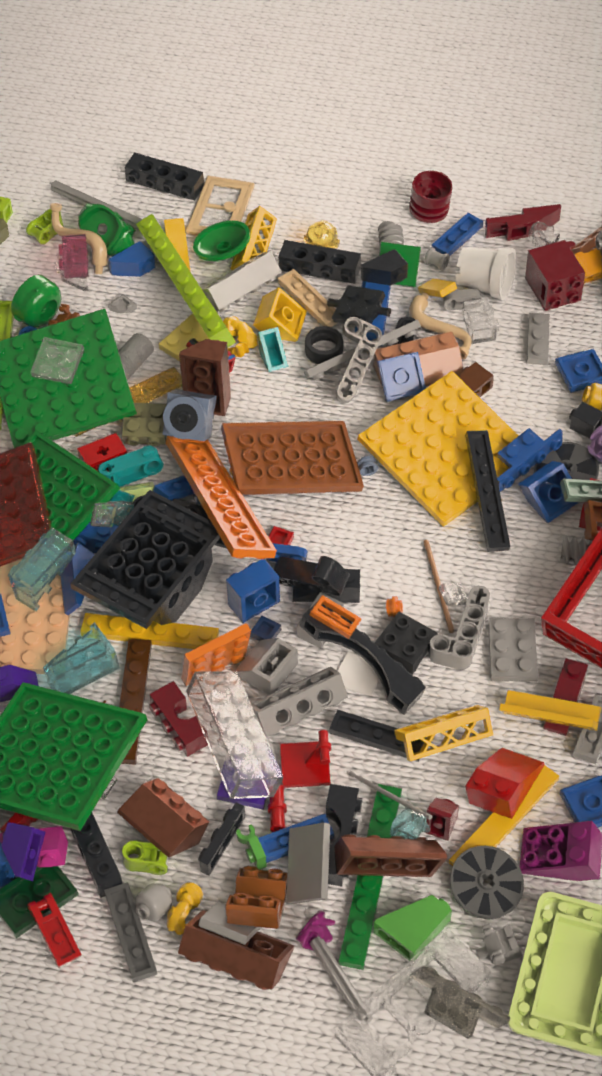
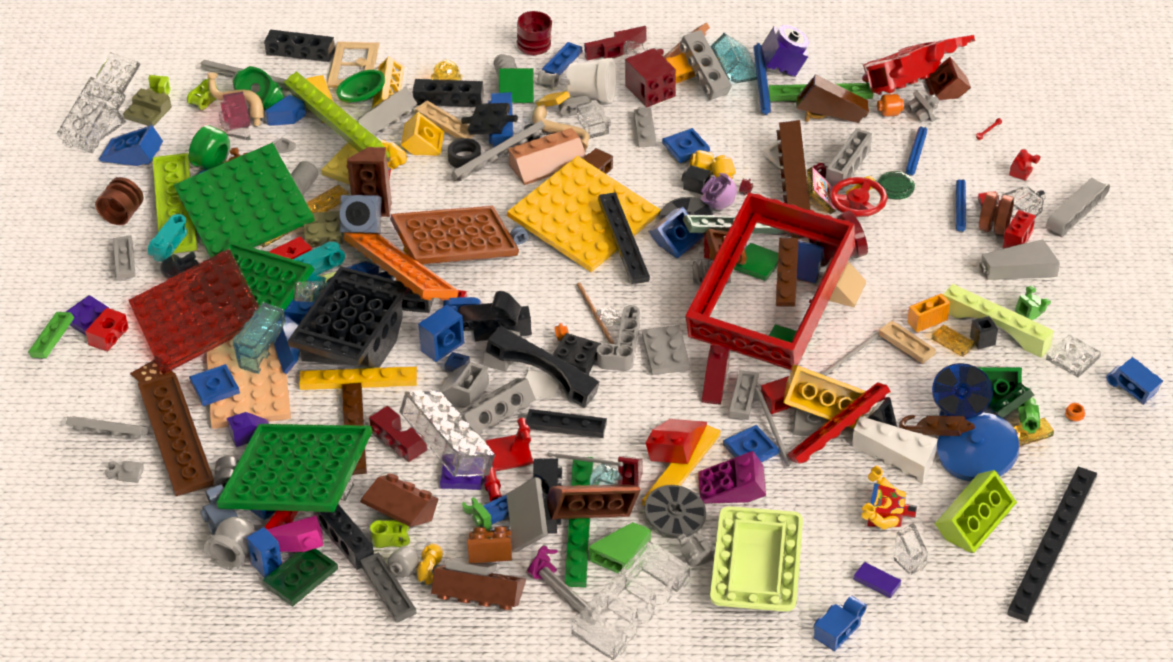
camera: 10 degrees left, 10 degrees down
dark purple slope [1,822,45,881] -> none
red plate [27,893,82,968] -> none
clear plate [30,337,84,384] -> none
clear light blue wedge [43,622,120,694] -> none
orange plate [181,623,251,686] -> none
black plate [198,802,245,876] -> none
teal slope [258,327,289,372] -> none
orange tile [310,595,362,639] -> none
light grey beam [335,317,382,403] -> none
black slope [361,249,408,286] -> none
tile [377,352,426,402] -> none
yellow fence [394,705,493,761] -> none
clear smoke bracket [410,966,511,1039] -> none
blue bracket [497,428,563,492] -> none
yellow fence [499,690,601,731] -> none

